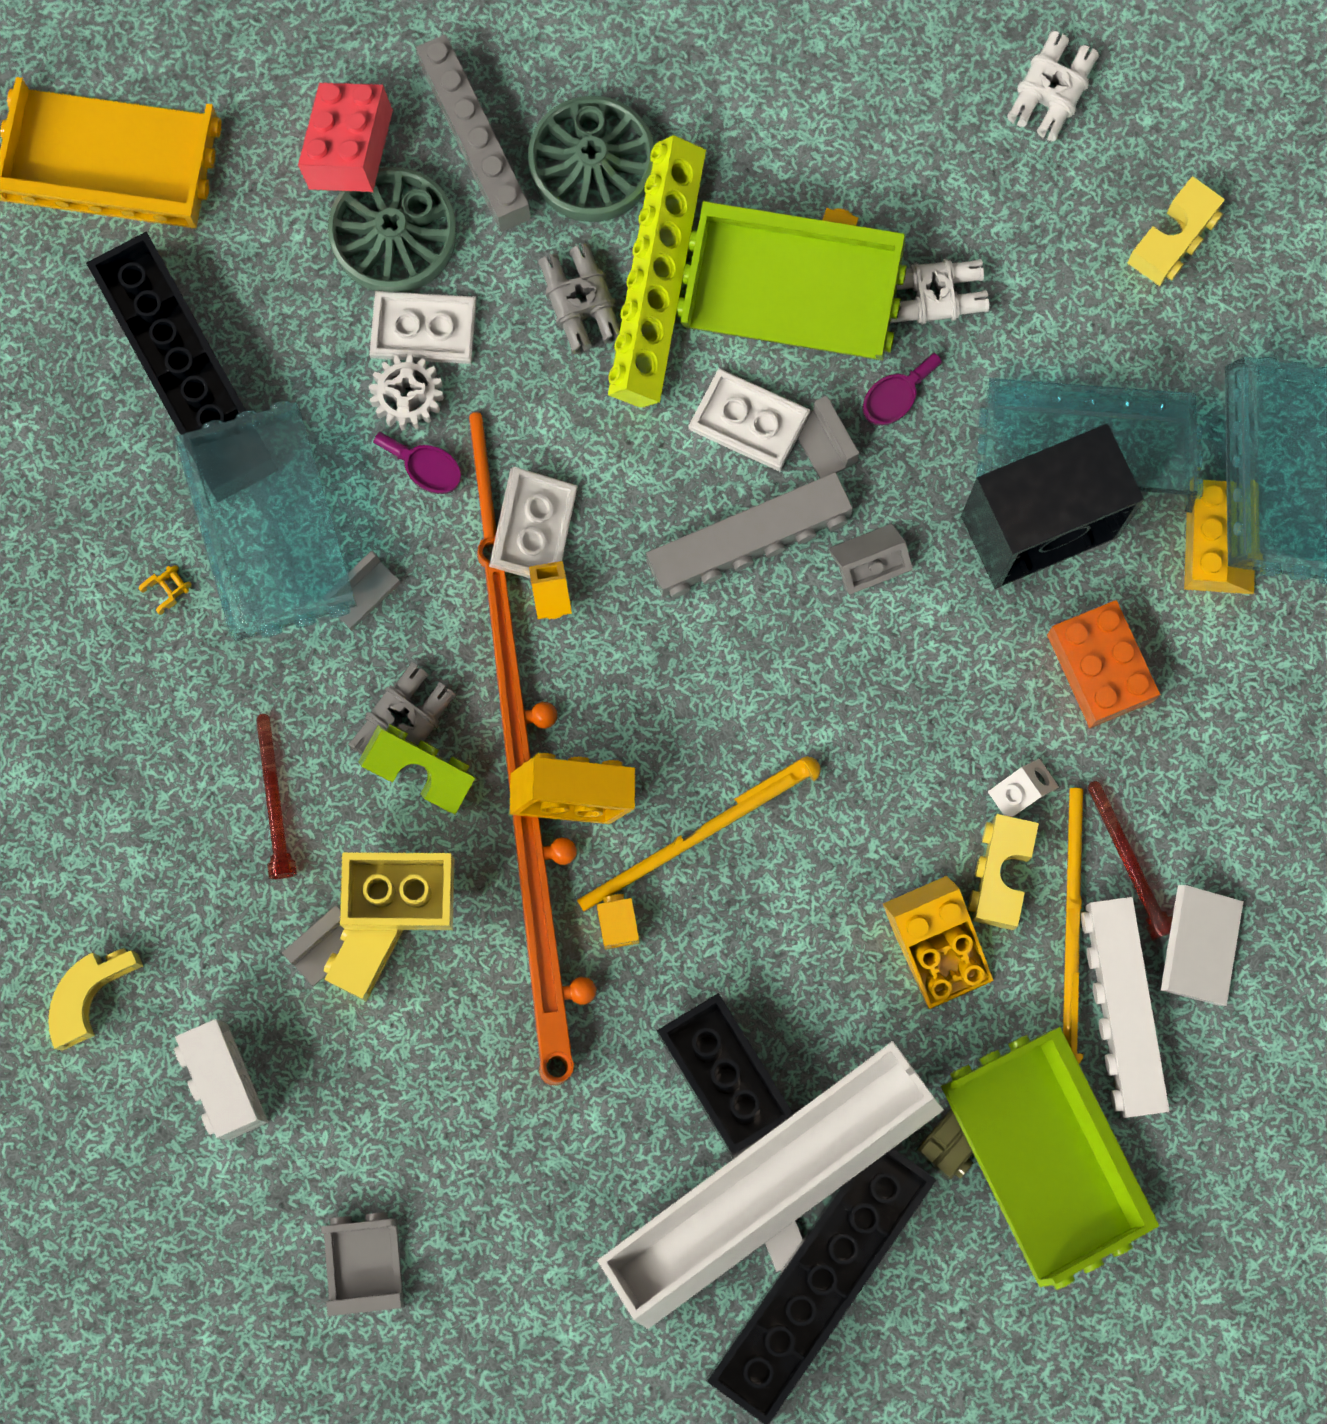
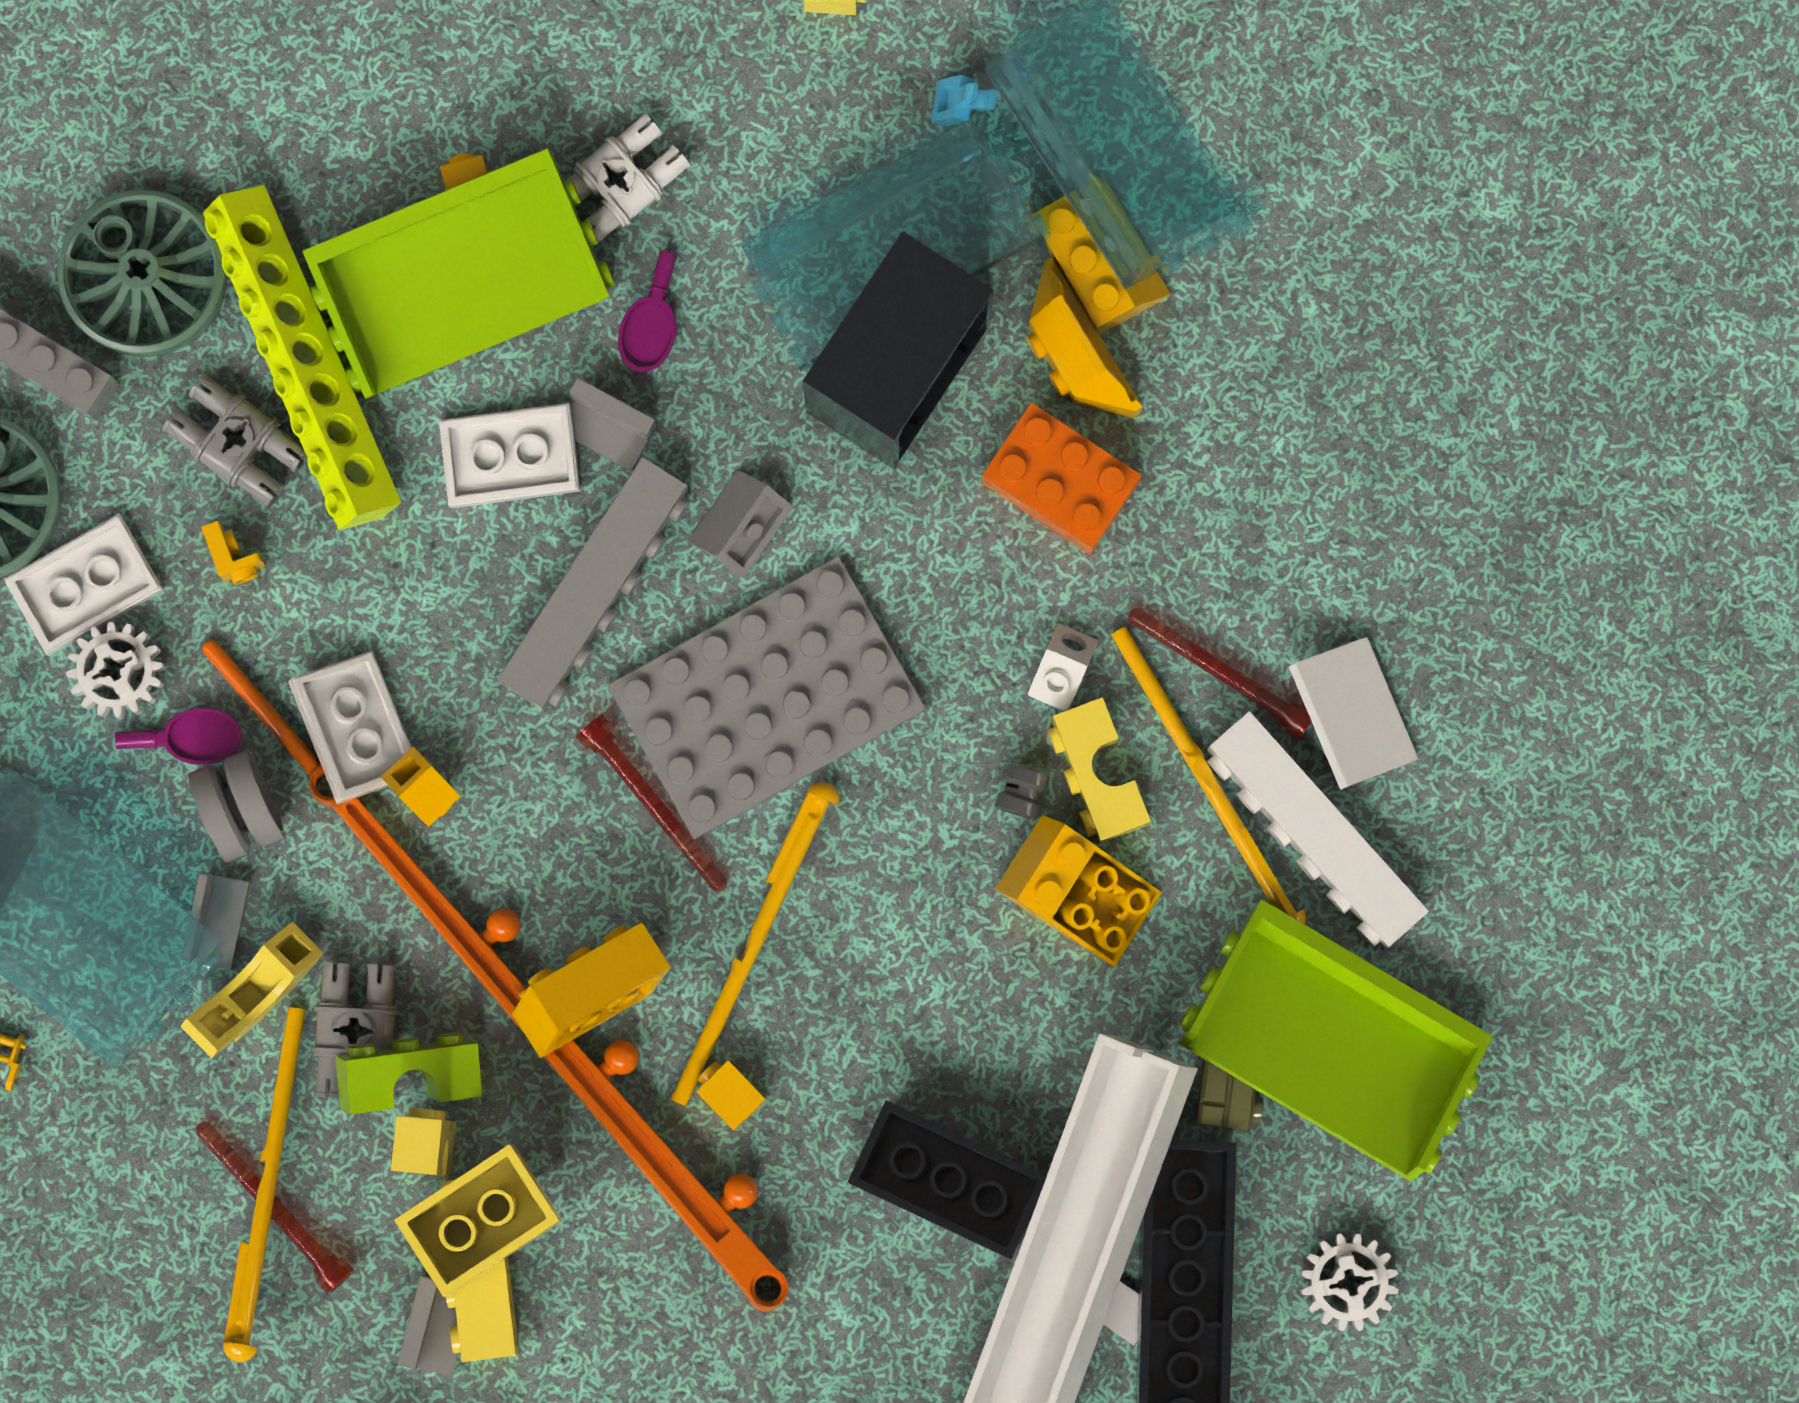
camera: 35 degrees left, 5 degrees up
none -> light yellow arch [181,921,324,1058]
none -> light grey wheel [188,749,286,863]
none -> yellow bracket [201,521,266,585]
none -> yellow bar [223,1007,306,1363]
none -> light yellow arch [391,1107,456,1175]
none -> clear red piece [575,714,727,892]
none -> light grey plate [607,556,926,840]
none -> medium azure plate [931,75,998,126]
none -> dark grey wheel [994,764,1050,820]
none -> yellow wedge [1026,257,1143,418]
none -> white gear [1300,1233,1399,1331]

